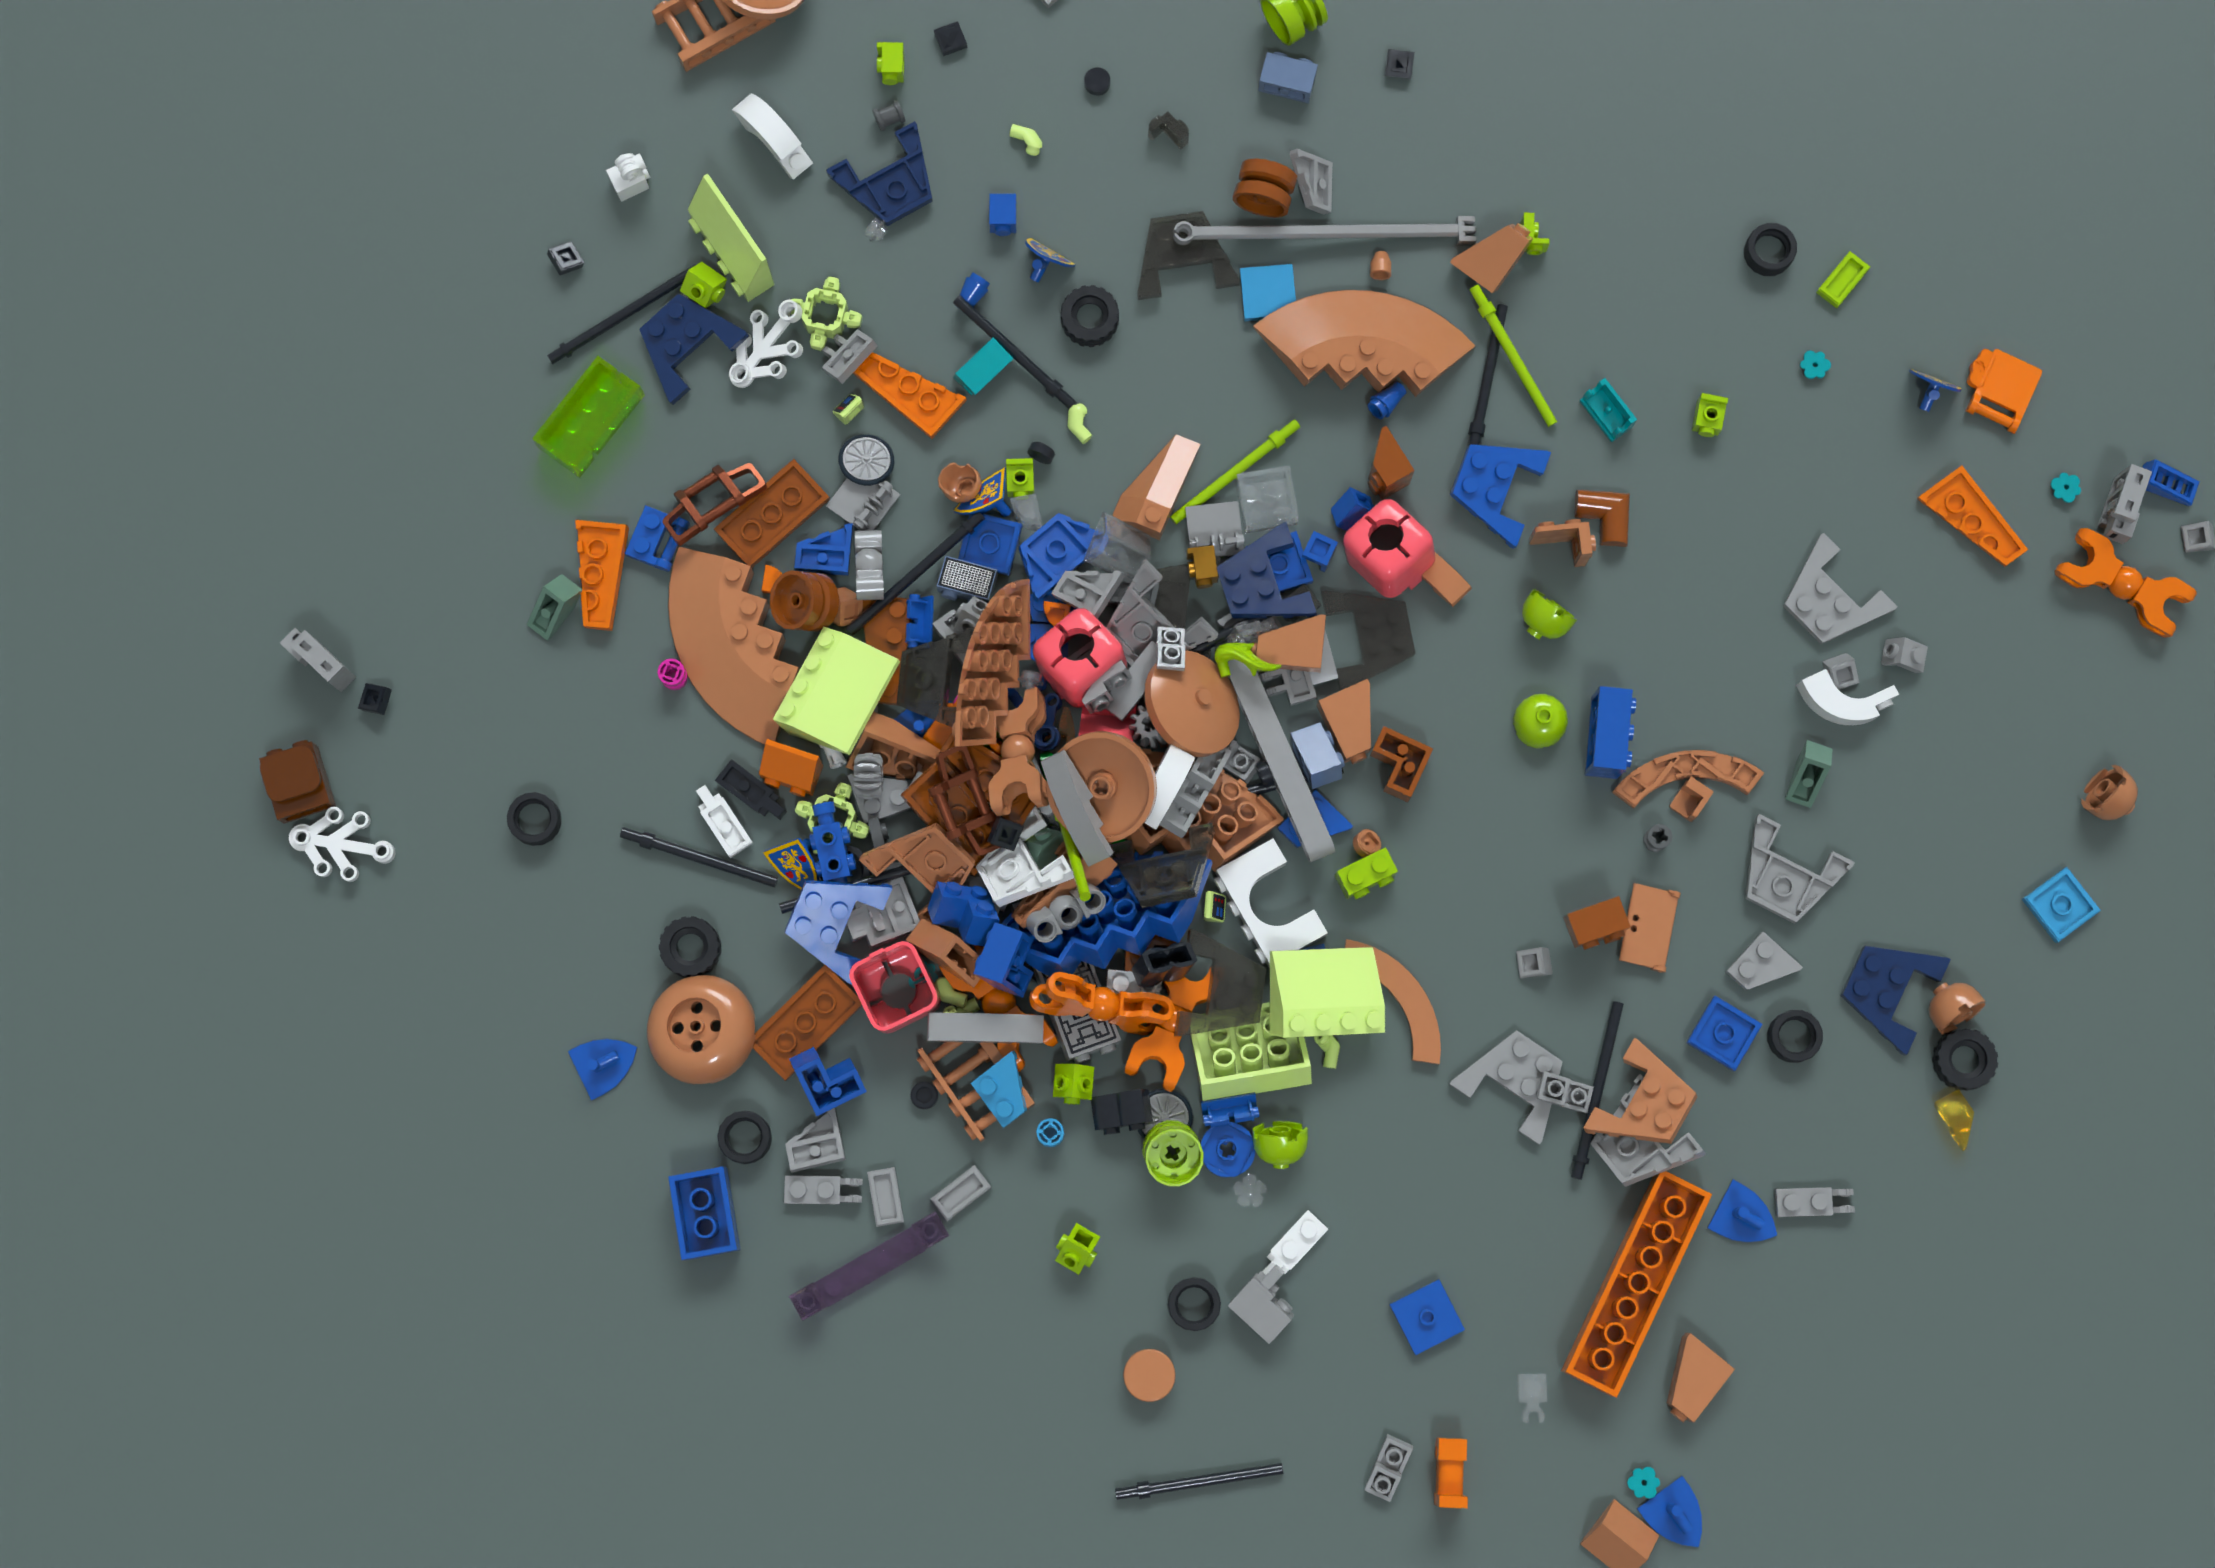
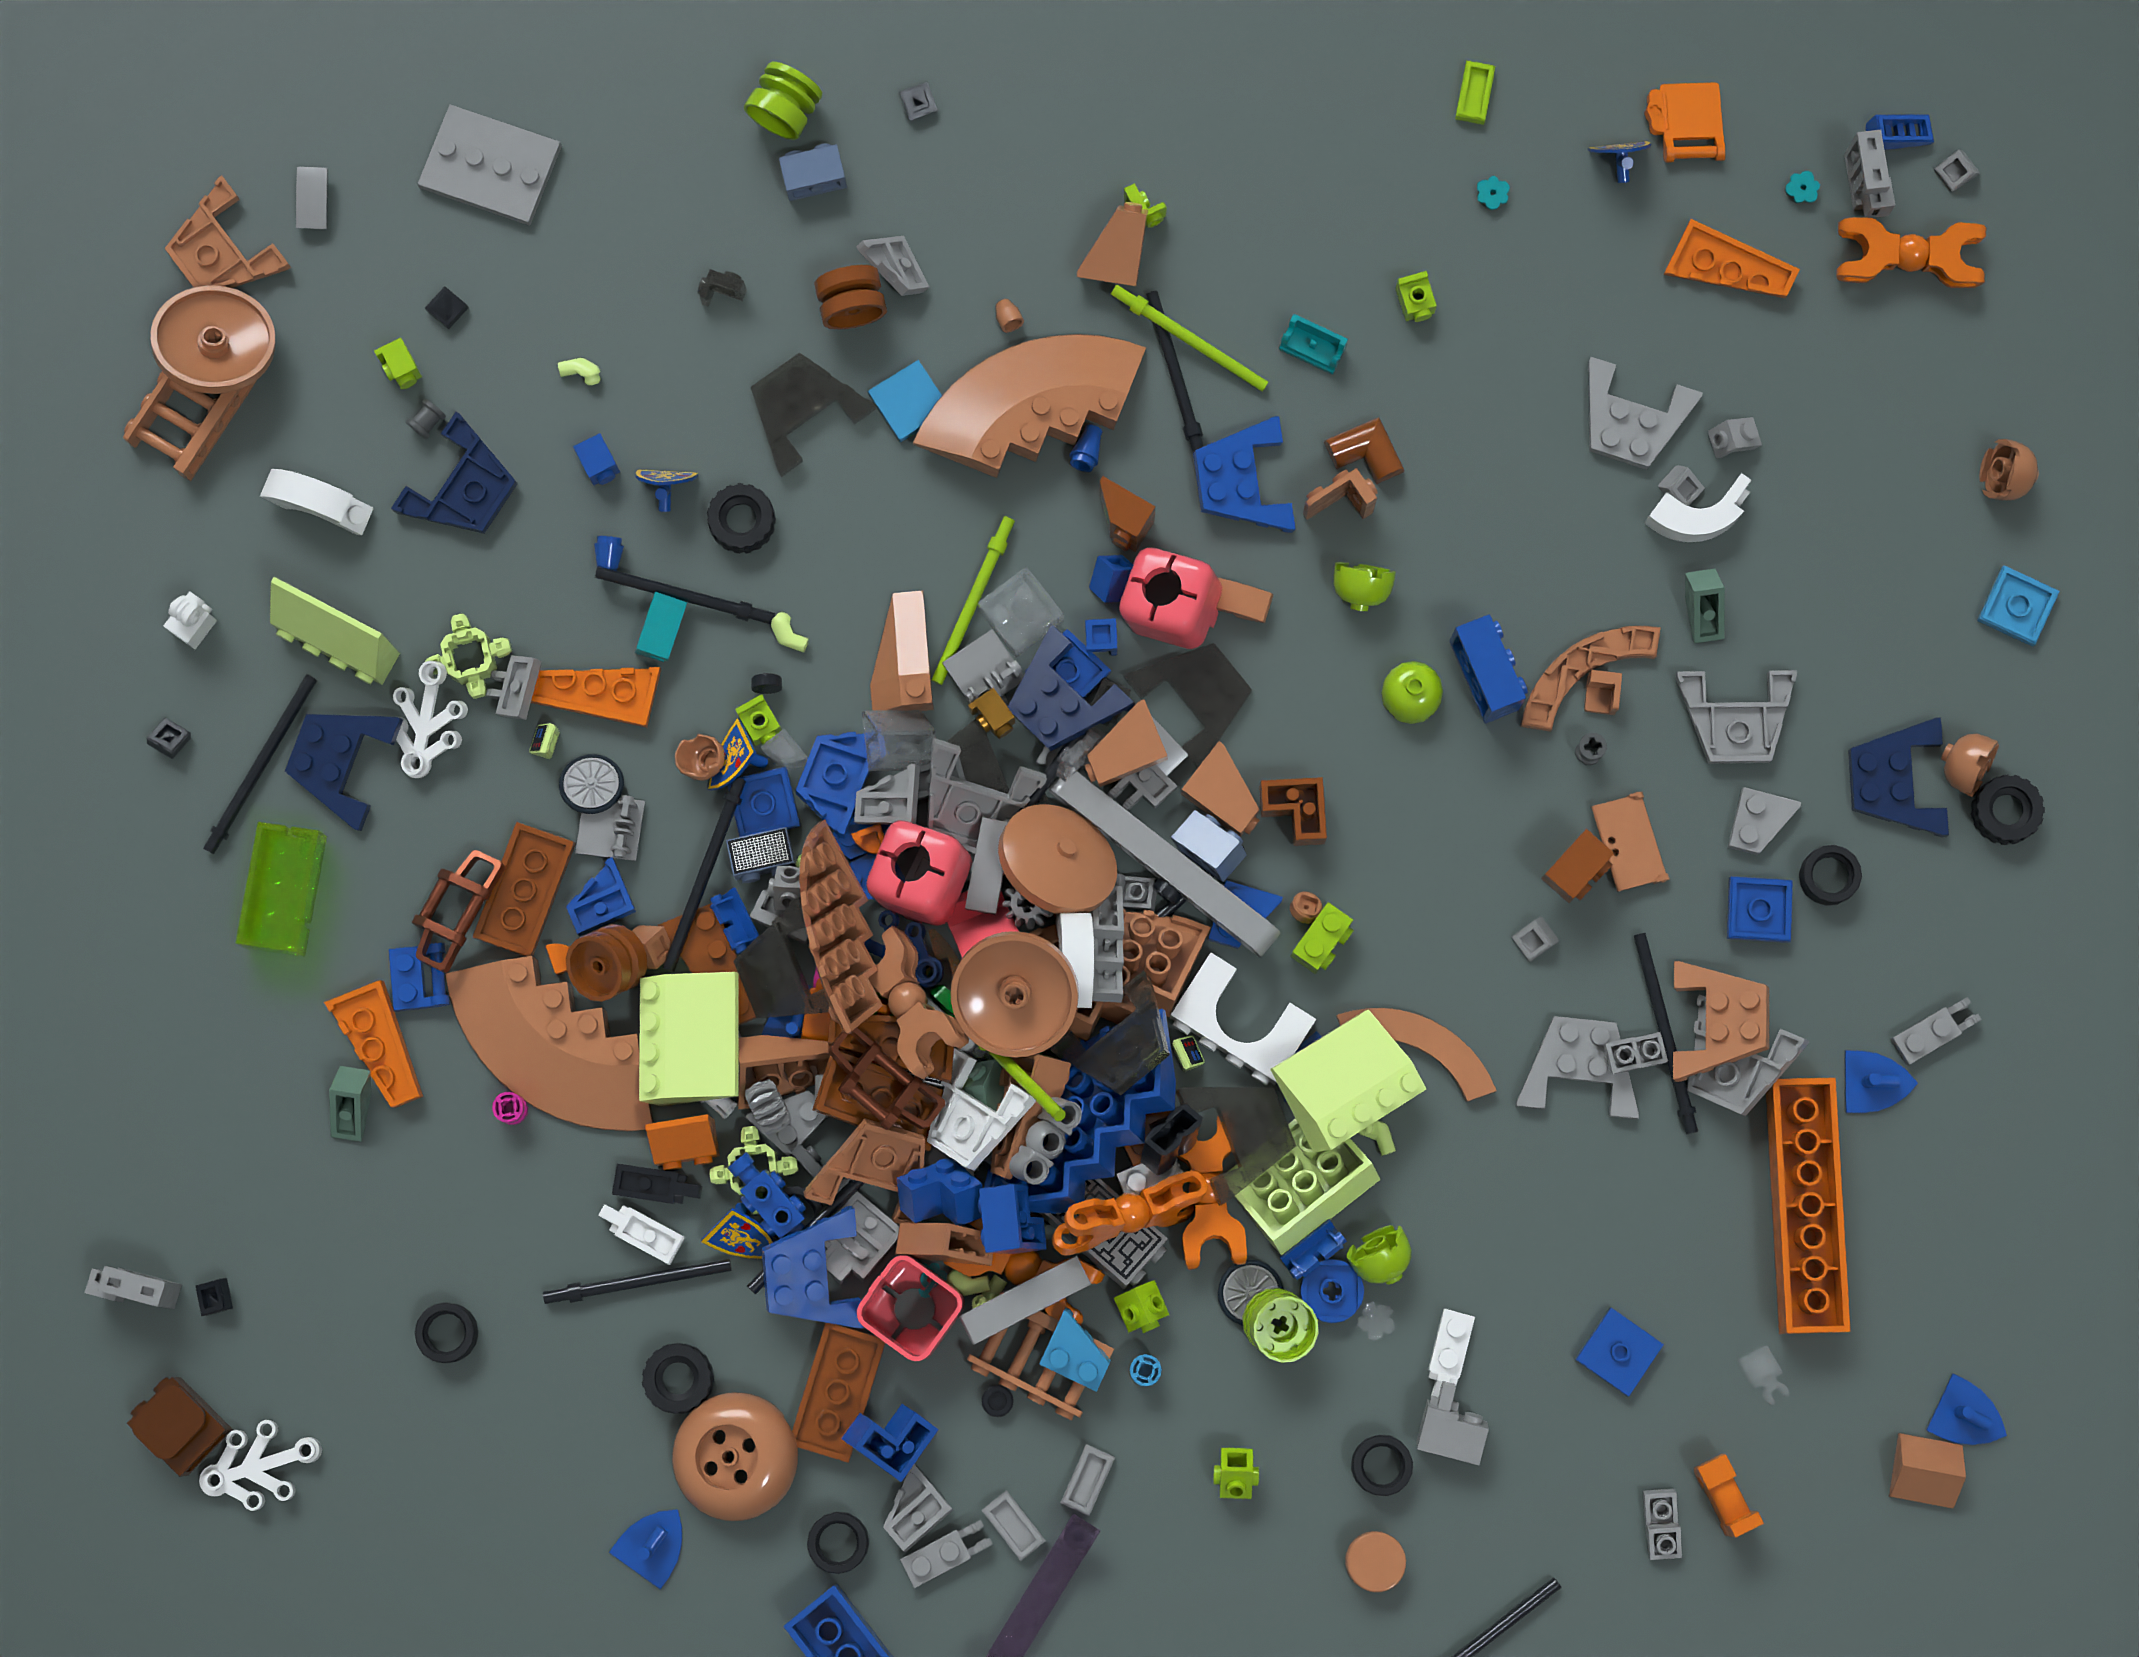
camera: 25 degrees left, 0 degrees up
lime brick [680,262,727,308] -> none
light grey piece [854,530,884,600] -> none
clear plate [864,218,888,243] -> none
black tile [987,816,1024,851] -> none
clear plate [1018,670,1043,689] -> none
light grey slope [1041,750,1114,867] -> none
light grey slope [1082,660,1132,714] -> none
black tile [1084,67,1110,96] -> none
black brick [1091,1089,1153,1135] -> none
light grey slope [1156,626,1186,671] -> none
light grey hinge [1173,216,1476,245] -> none
lime piece [1215,643,1281,678] -> none
teal plant [1627,1467,1660,1499] -> none
nougat slope [1667,1333,1735,1423] -> none
black tyre [1744,223,1797,276] -> none
clear yellow slope [1934,1089,1974,1151] -> none

